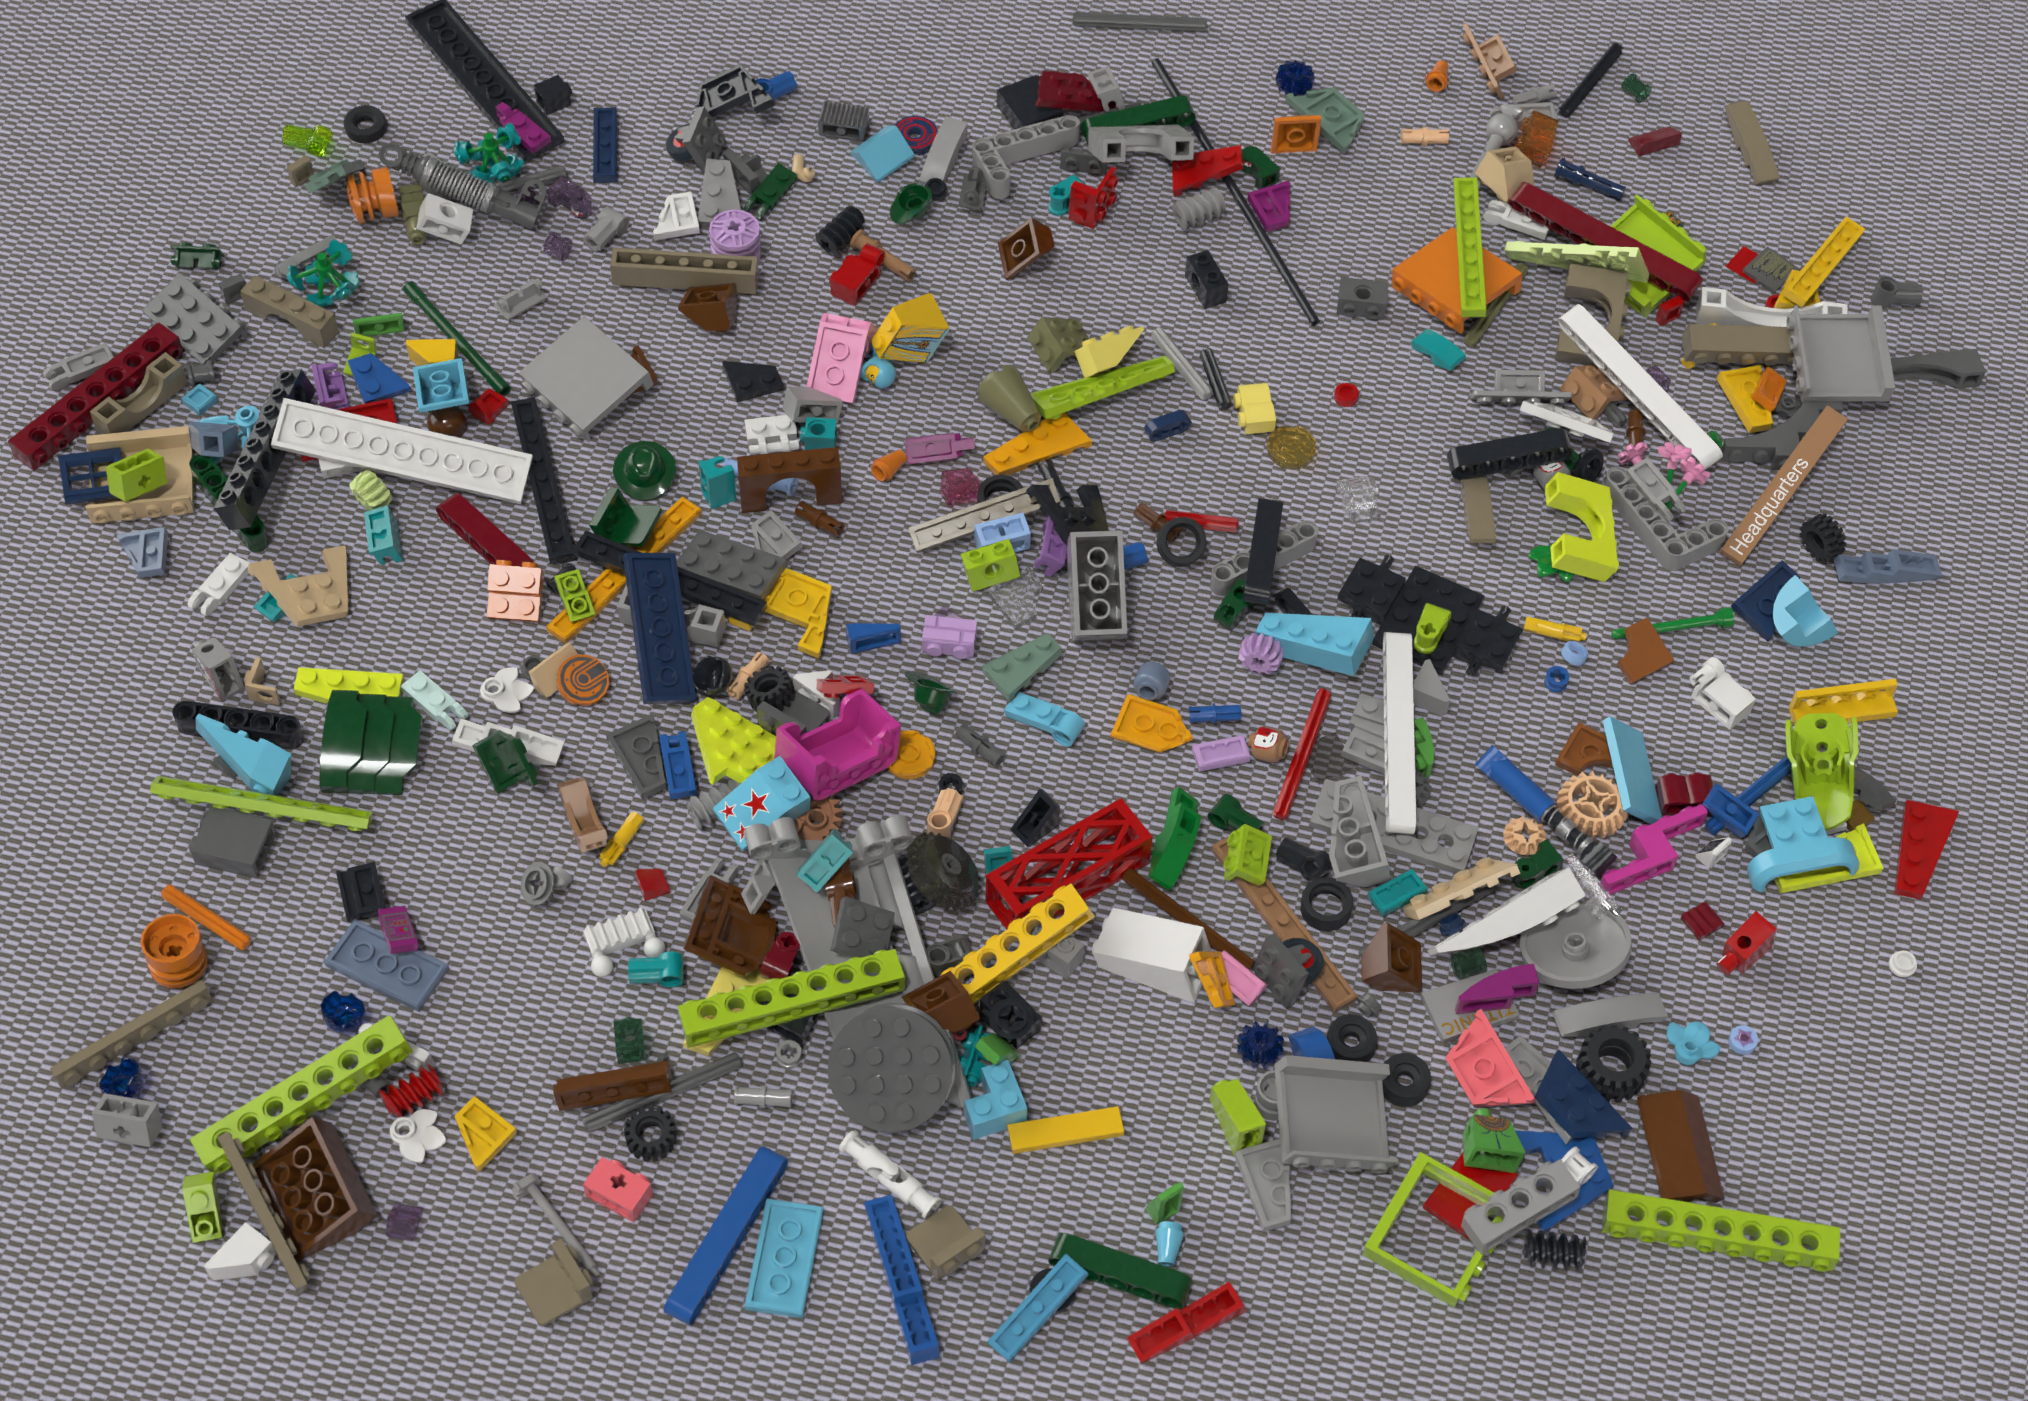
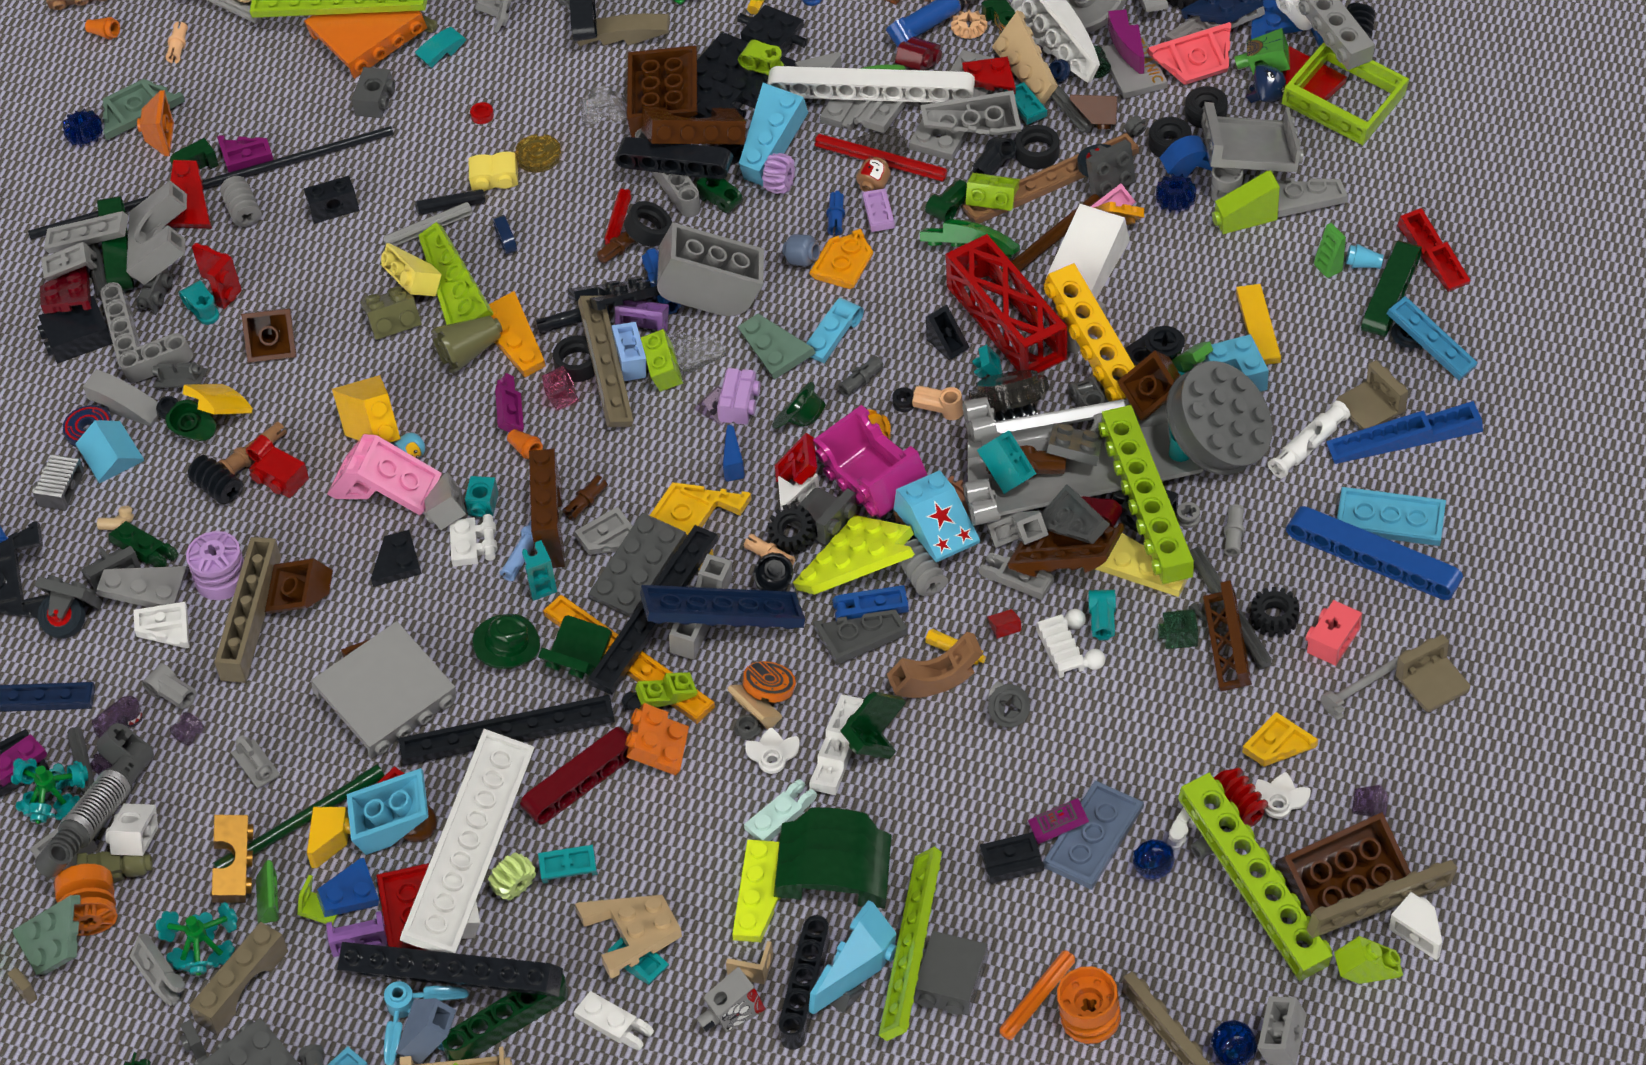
camera: 80 degrees left, 5 degrees down
none -> light grey plate [44,211,128,254]
none -> yellow slope [183,384,253,414]
none -> arch [212,815,254,903]
none -> reddish brown slope [627,45,697,137]
none -> reddish brown arch [641,107,746,144]
none -> dark red brick [895,37,942,71]
none -> red wing [962,56,1016,94]
none -> dark grey wing [1041,484,1110,544]
none -> dark blue piece [1246,65,1286,103]

